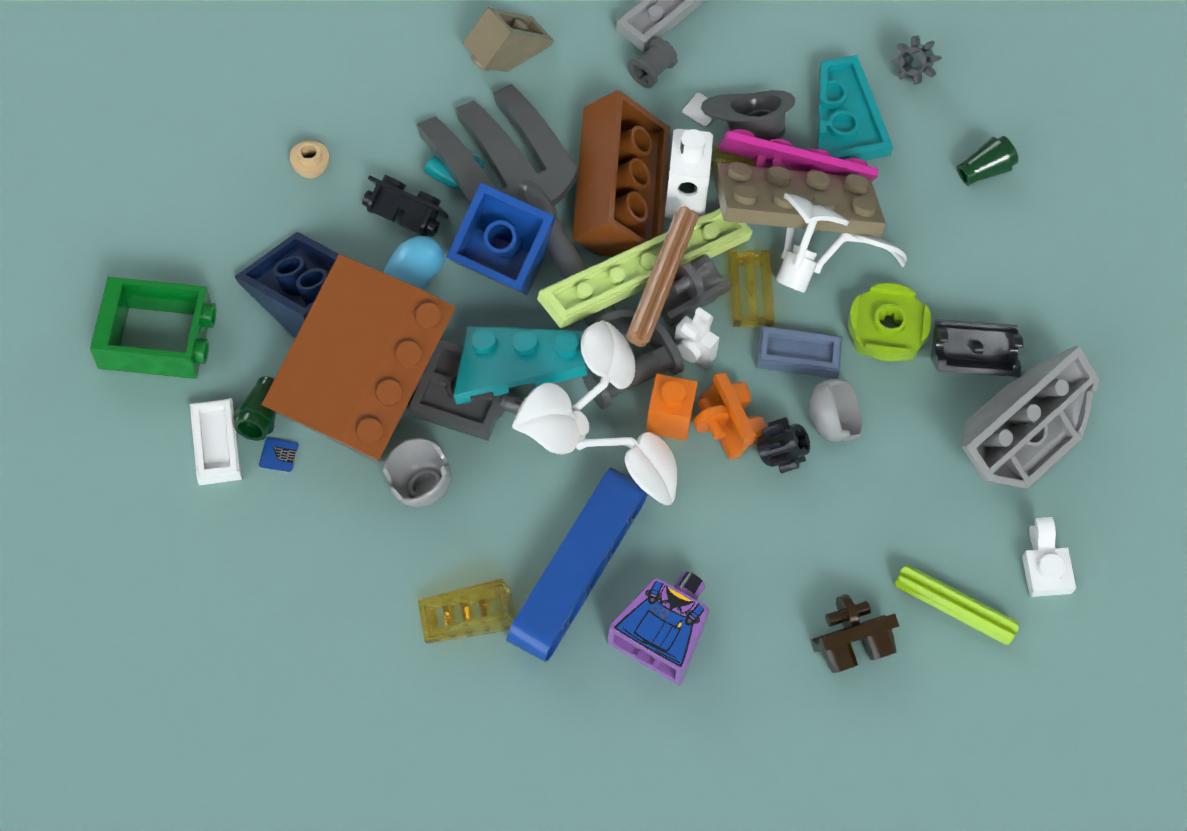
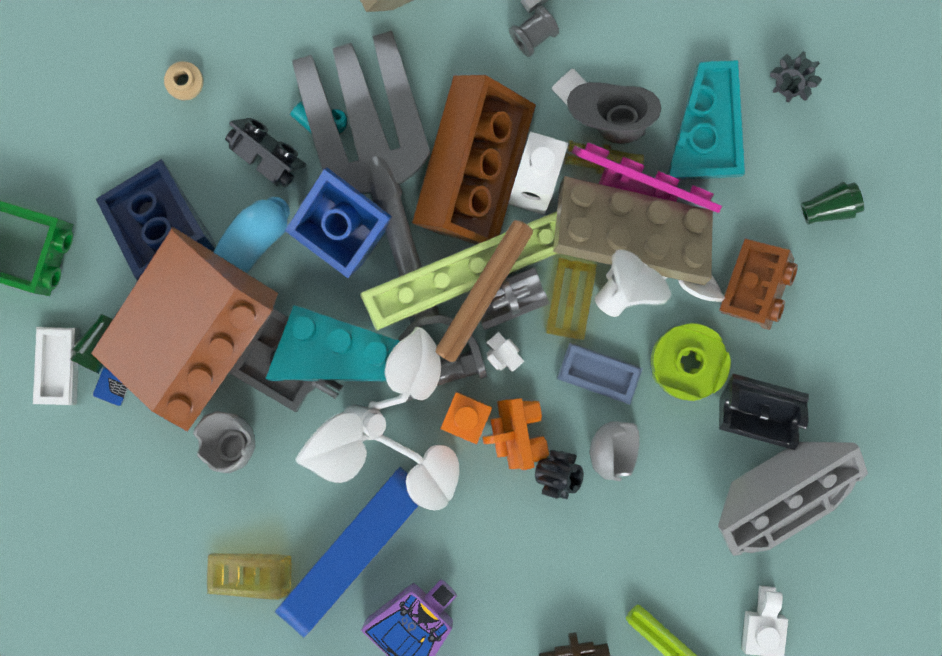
camera: 10 degrees right, 25 degrees up
none -> dark orange bracket [719,239,798,330]

